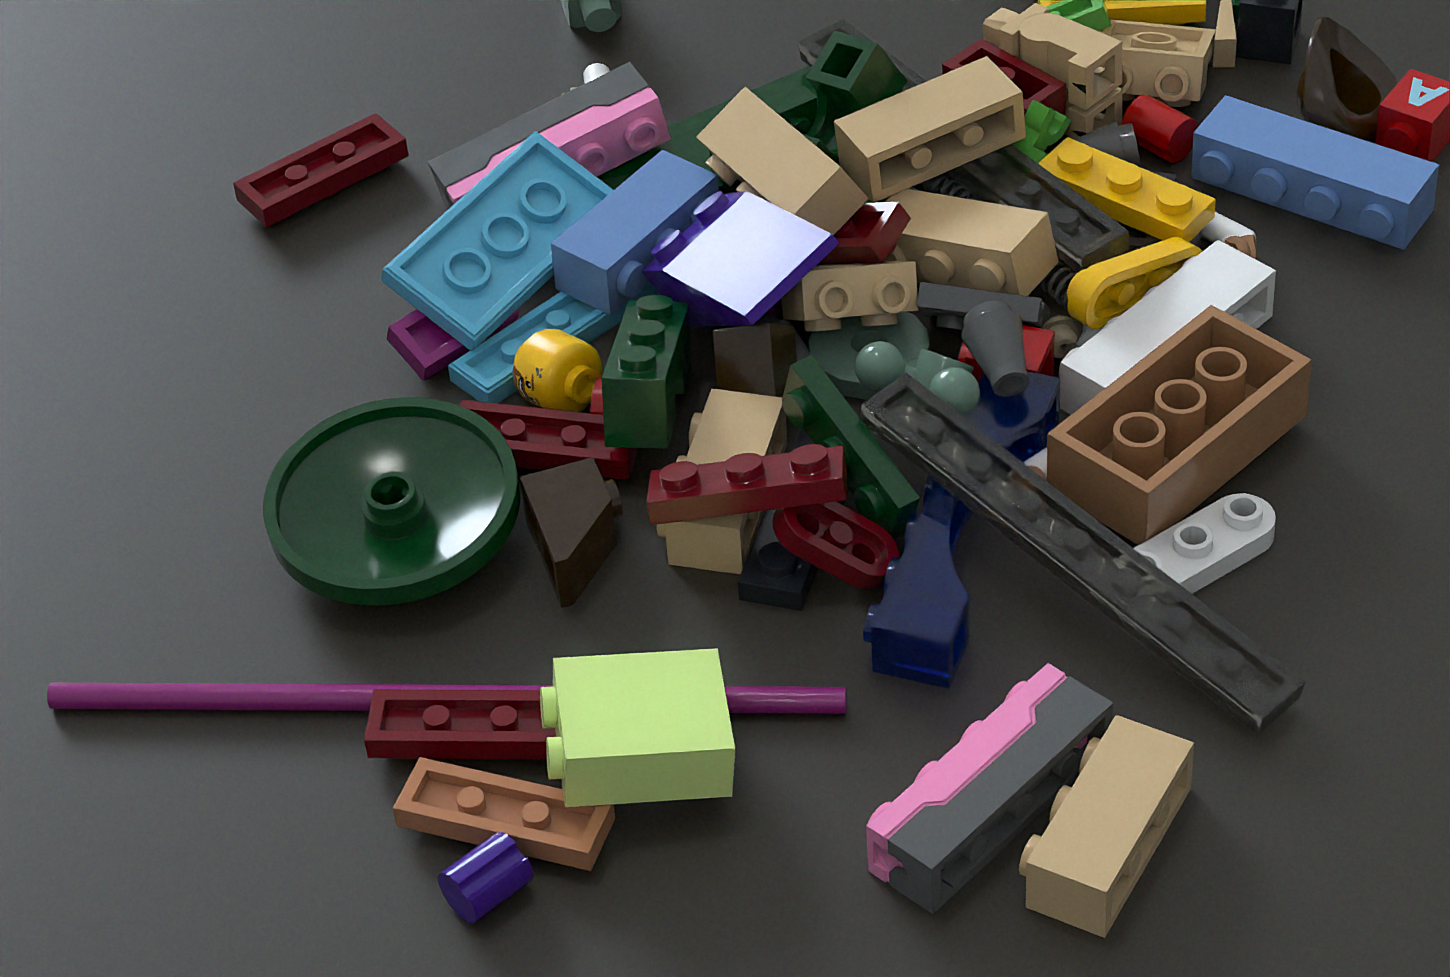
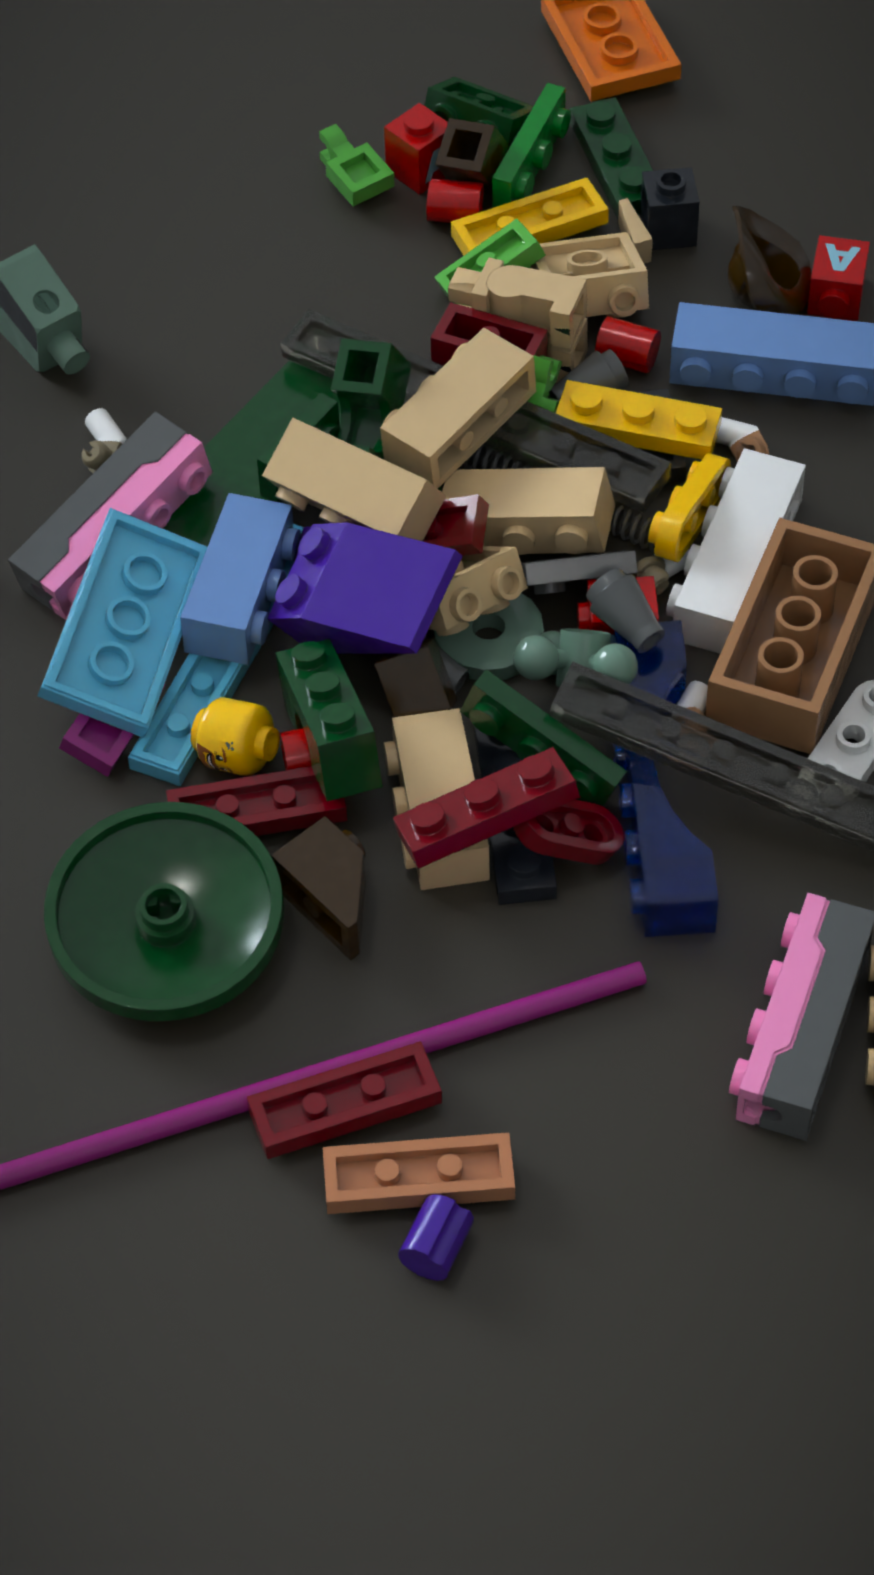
camera: 25 degrees left, 10 degrees up
yellowish green brick [540,648,735,807] -> none

